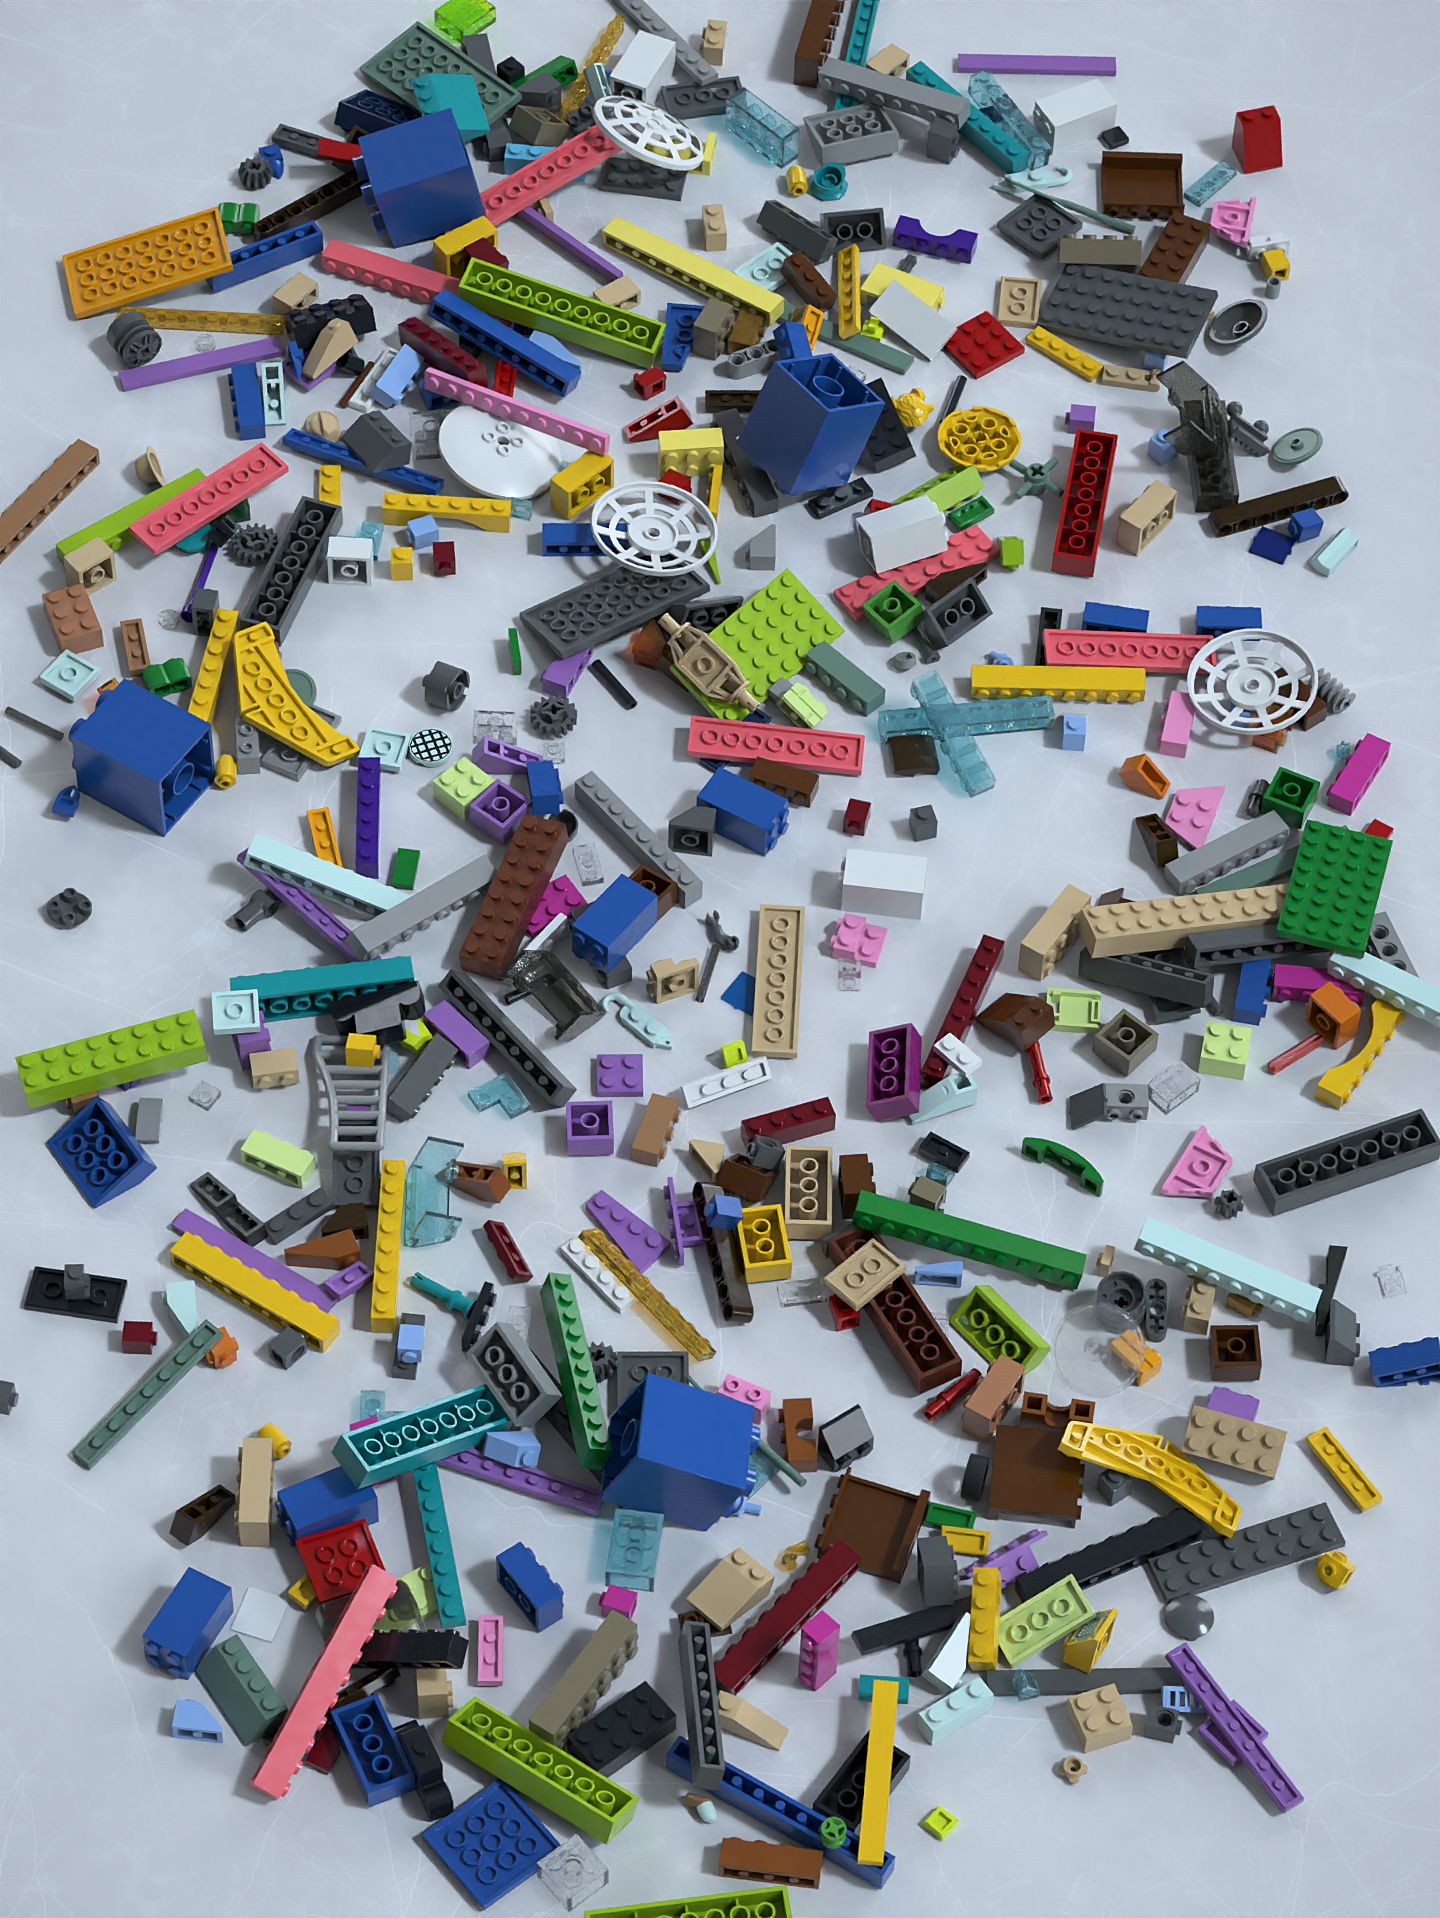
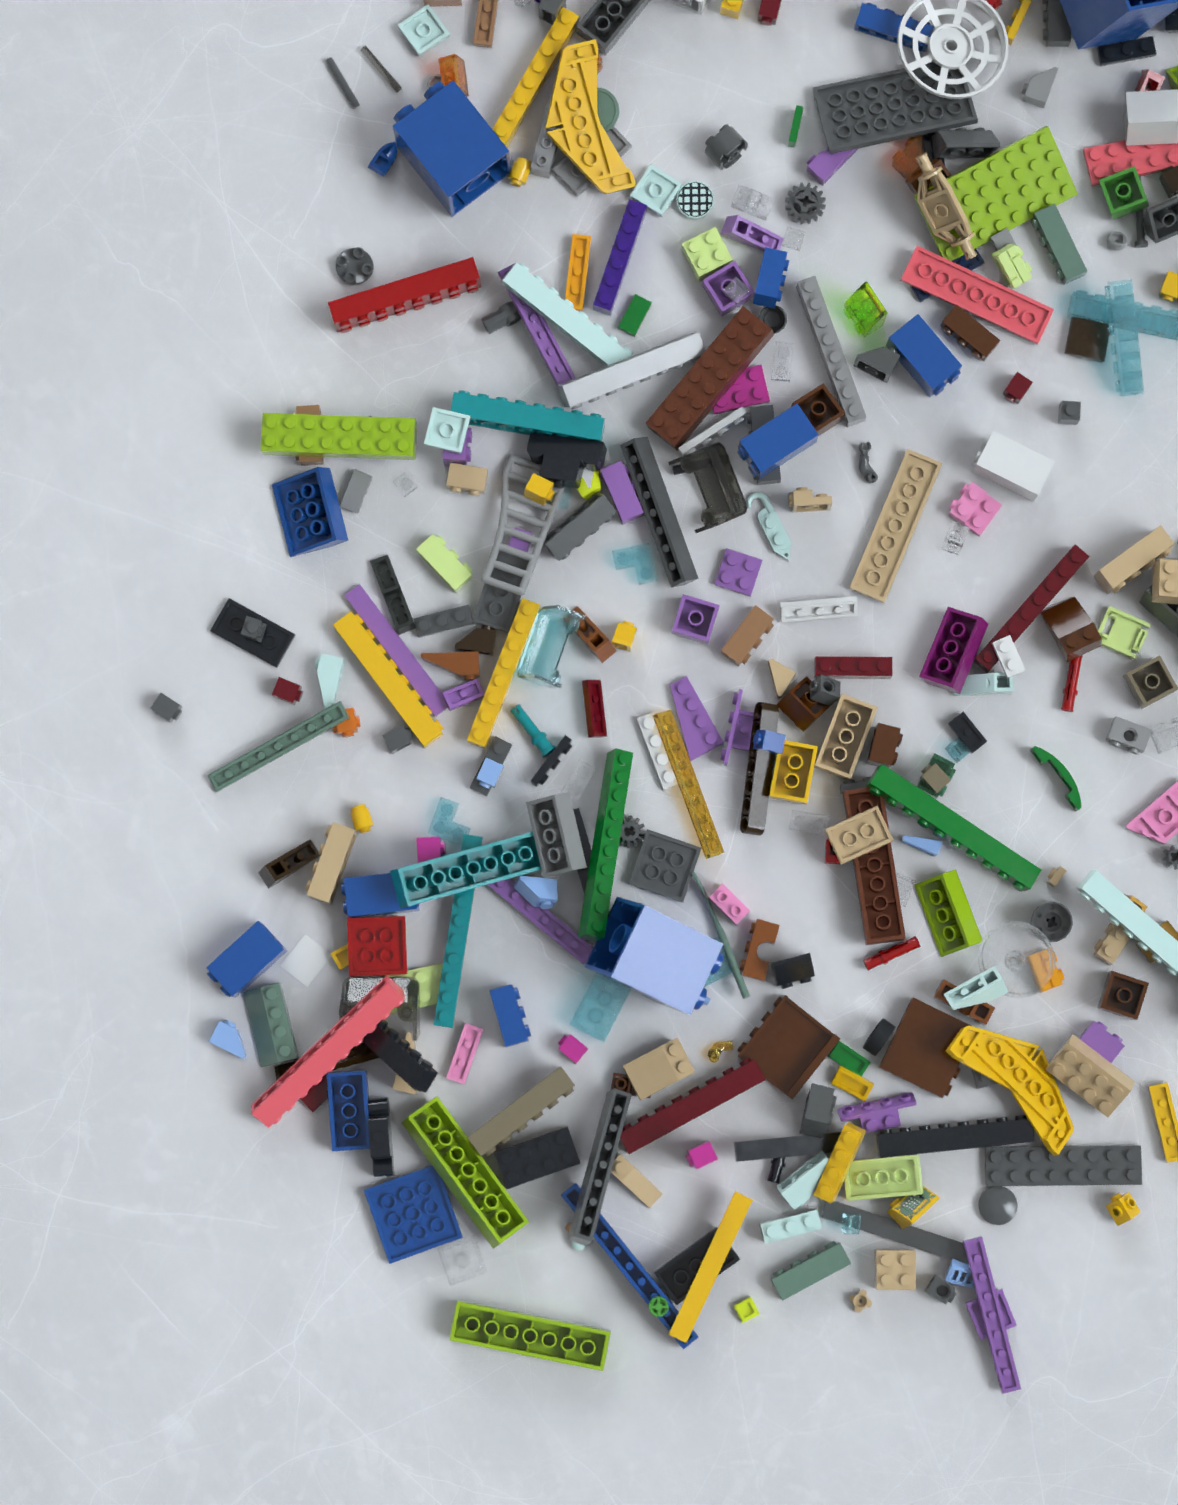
camera: 25 degrees right, 30 degrees up
green brick [141,658,192,698] -> none
black piece [592,659,637,709] -> none
clear smoke bar [695,944,720,1003] -> none
lime piece [699,538,721,584] -> none
dark orange brick [718,1837,823,1890] -> none
clear blue piece [720,971,756,1016] -> none
neon yellow tile [720,1039,748,1069] -> none
teal tile [858,1674,909,1704] -> none
nougat brick [961,1354,1026,1444] -> none
dark grey piece [1068,1083,1108,1130] -> none
dark grey beam [1145,1278,1167,1343] -> none
none -> red brick [328,257,481,333]
none -> clear plate [723,277,750,305]
none -> sand green brick [771,1241,851,1301]
none -> clear neon green slope [843,281,888,338]
none -> light aqua slope [943,966,1008,1010]

